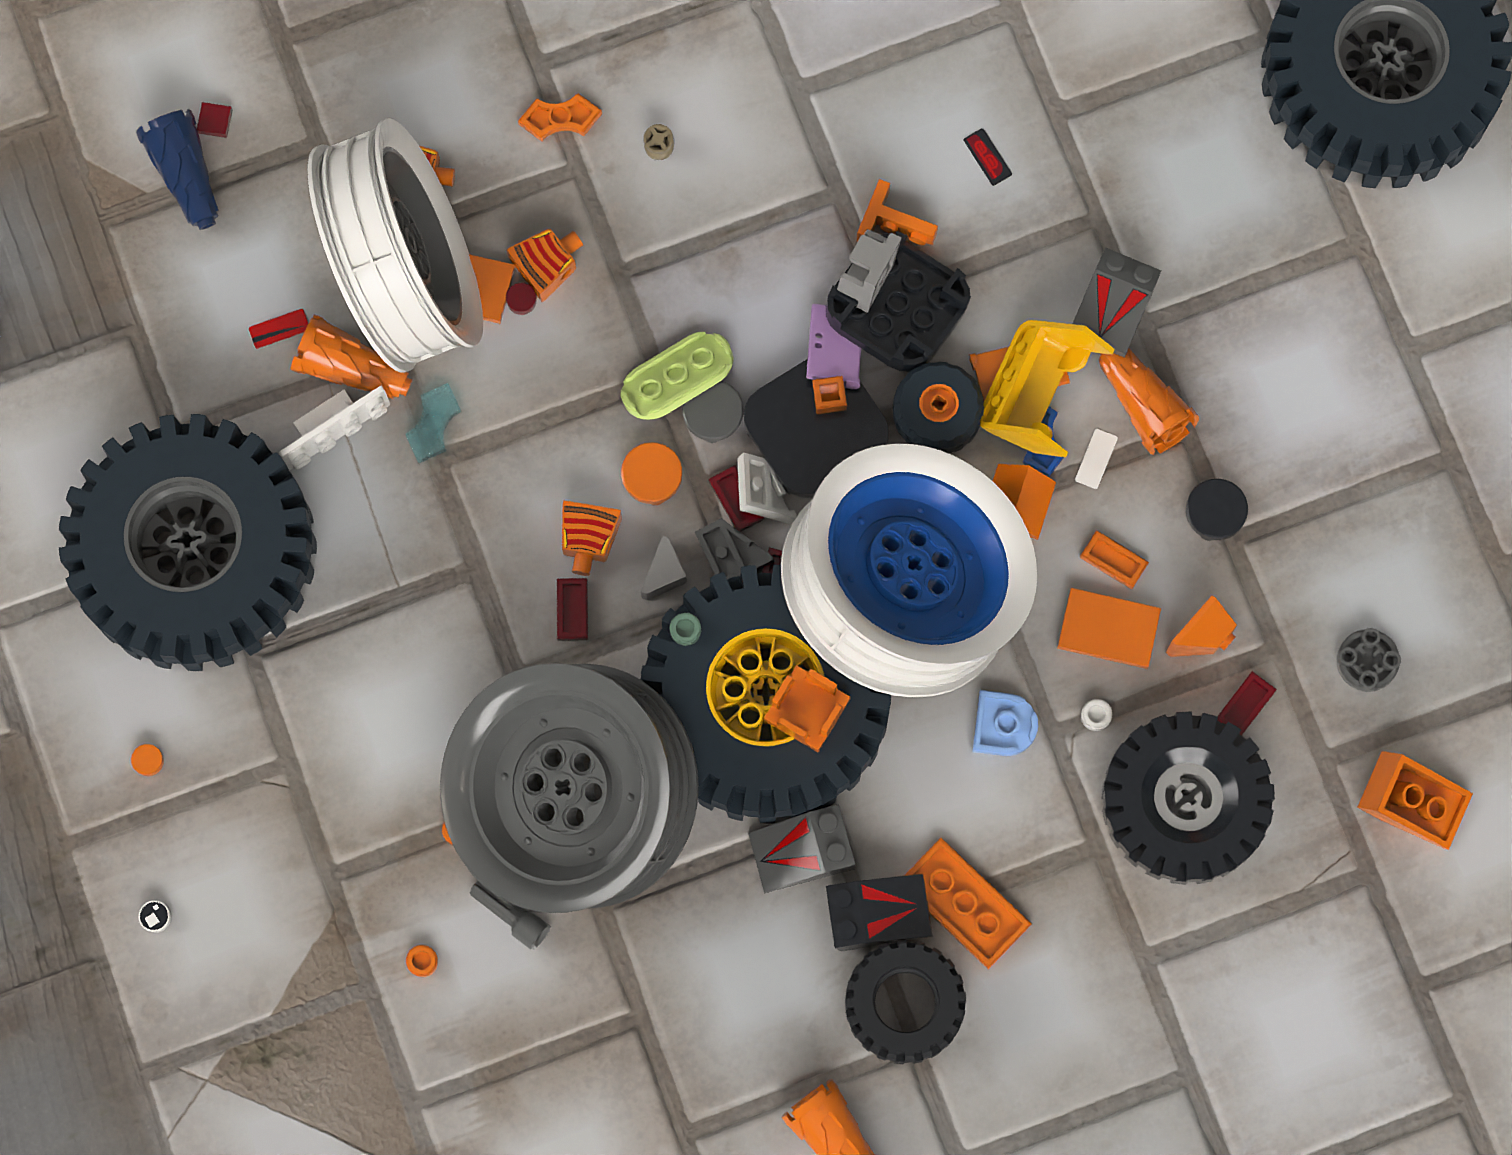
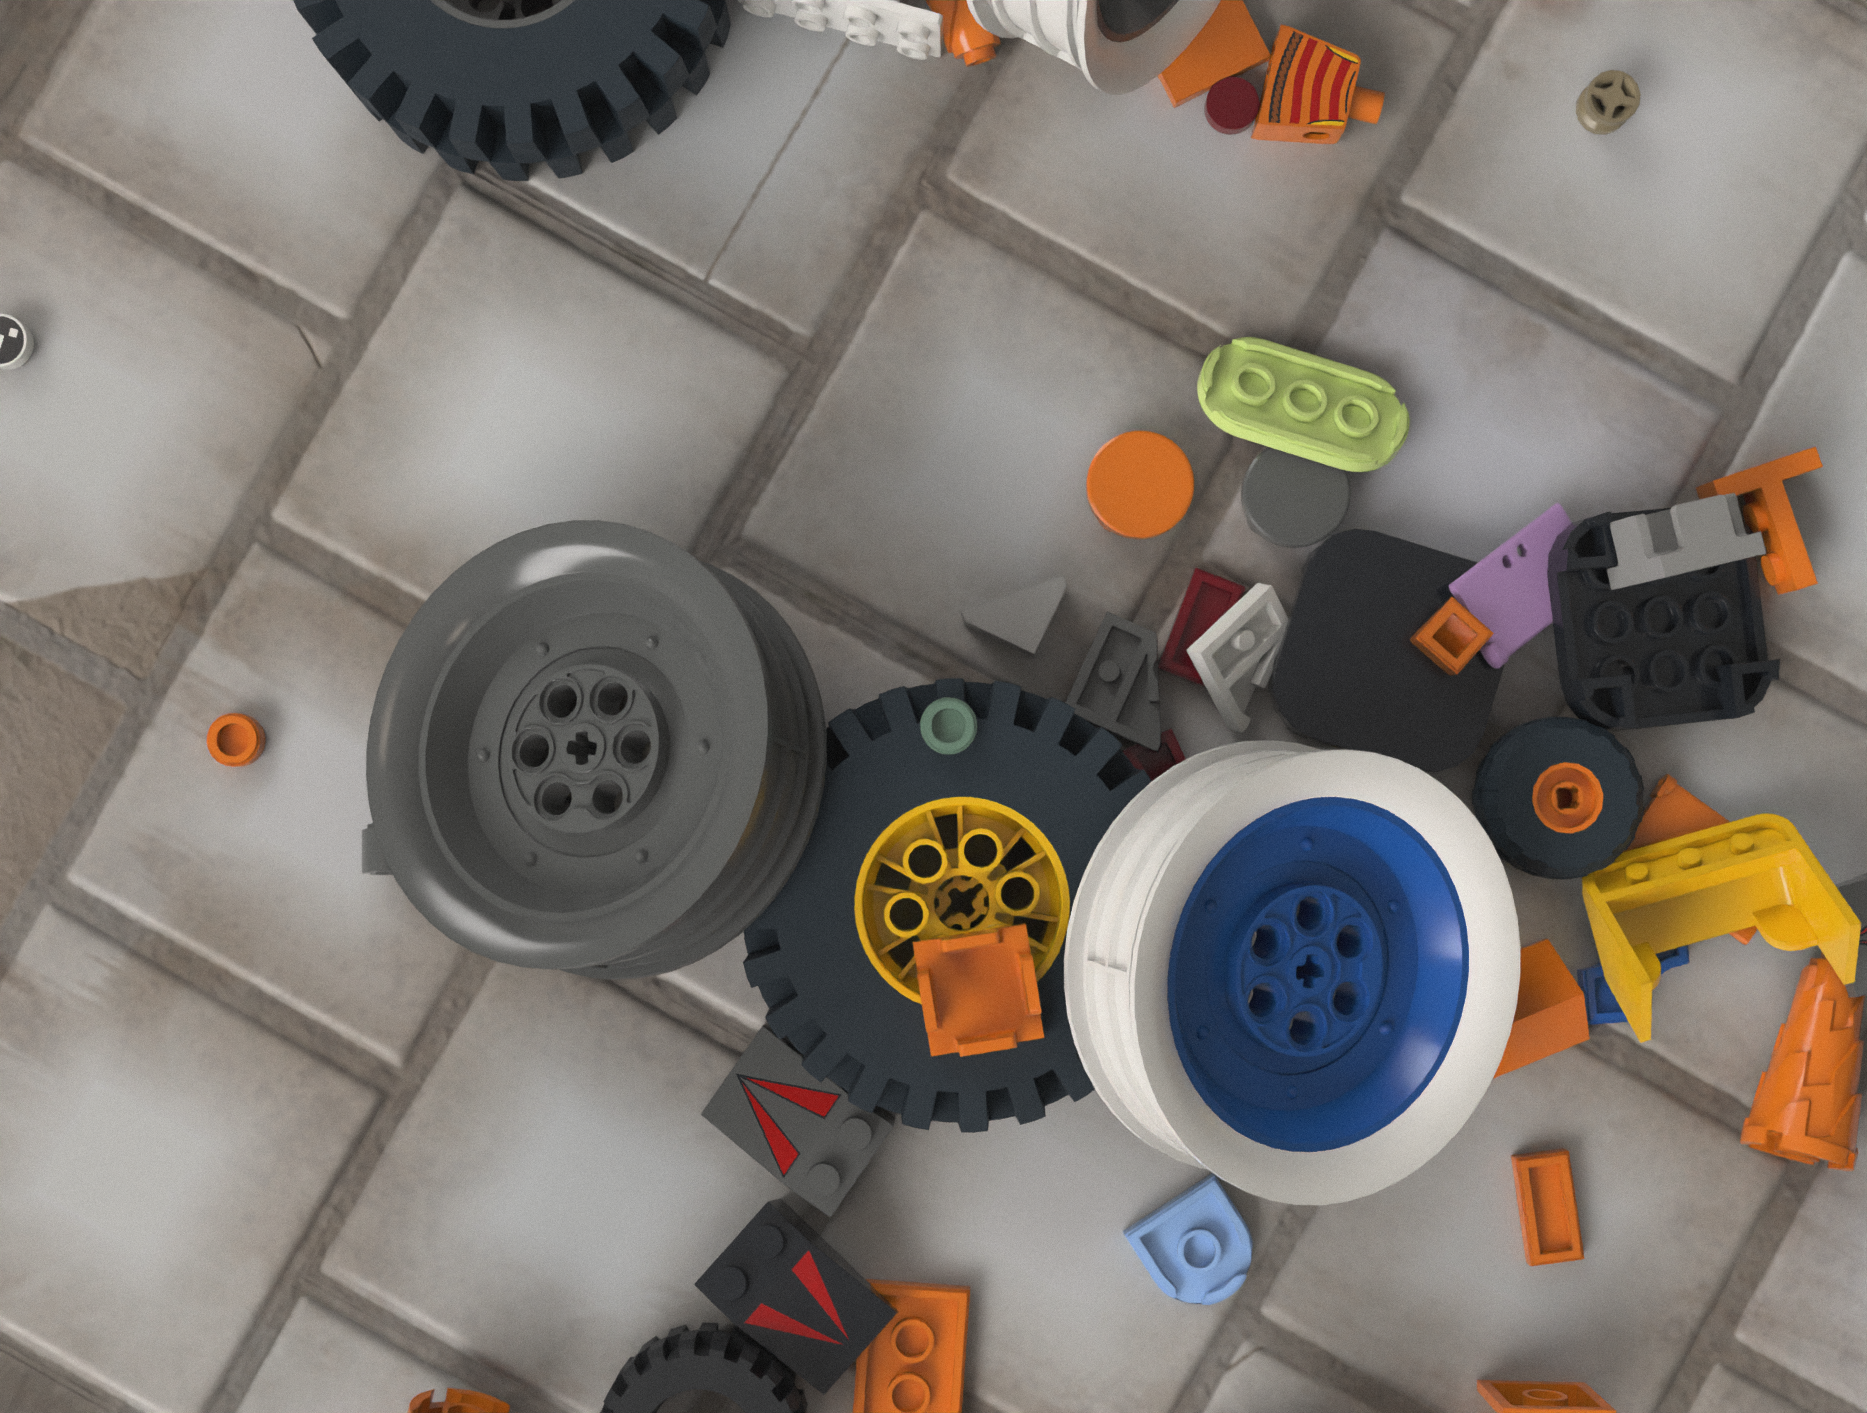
camera: 50 degrees right, 10 degrees up
orange tile [131,744,164,776] -> none
clear light blue tile [405,383,461,464] -> none
dark red tile [557,578,588,641] -> none
orange torso [562,500,622,576] -> none
orange tile [1057,588,1161,669] -> none
white sticker [1075,429,1118,489] -> none
white tile [1081,699,1112,731] -> none
black tile [1186,479,1248,541] -> none

